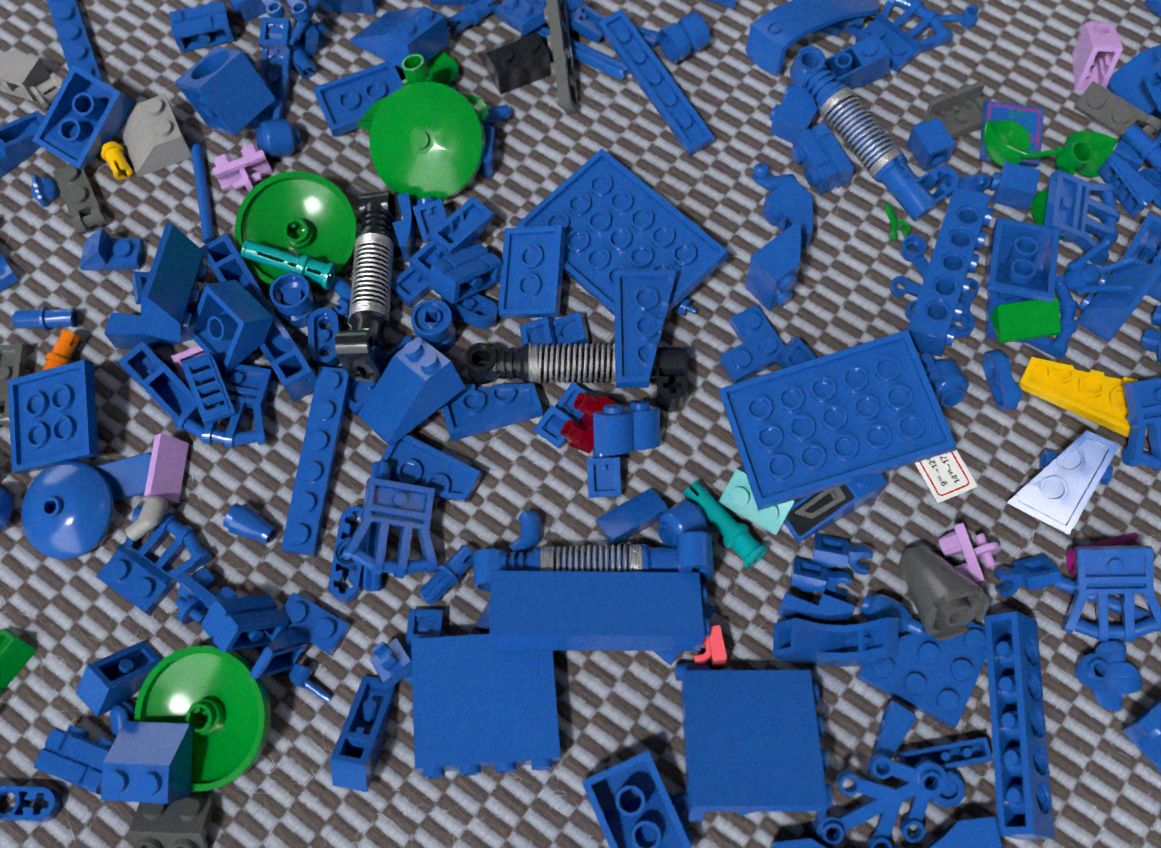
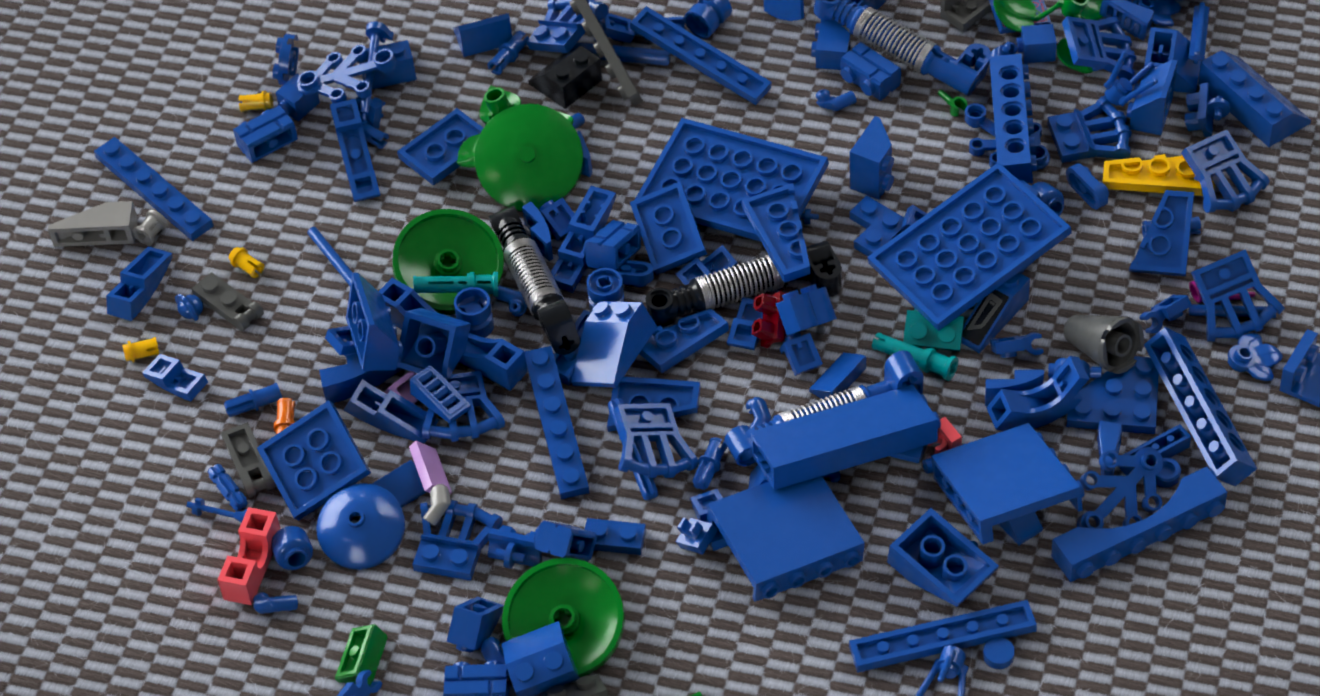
camera: 20 degrees left, 15 degrees down
blue slope [32,65,137,170] -> none
blue slope [79,227,144,271] -> none
light grey slope [120,94,192,178] -> none
blue brick [174,46,276,136] -> none
lavender hips [212,143,272,192] -> none
blue cone [223,503,276,545] -> none
blue slope [249,627,309,680] -> none
blue head [255,118,300,158] -> none
blue hand [289,663,332,703] -> none
blue plate [308,308,341,367] -> none
blue beam [328,506,367,603] -> none
blue slope [330,676,397,792] -> none
blue slope [350,6,449,68] -> none
blue head [657,501,707,547] -> none
blue slope [762,177,813,251] -> none
blue plate [790,558,851,600] -> none
blue brick [906,117,956,171] -> none
white sticker [915,450,978,503] -> none
lavender hips [938,523,1001,588] -> none
blue slope [985,217,1060,303] -> none
green slope [990,297,1061,344] -> none

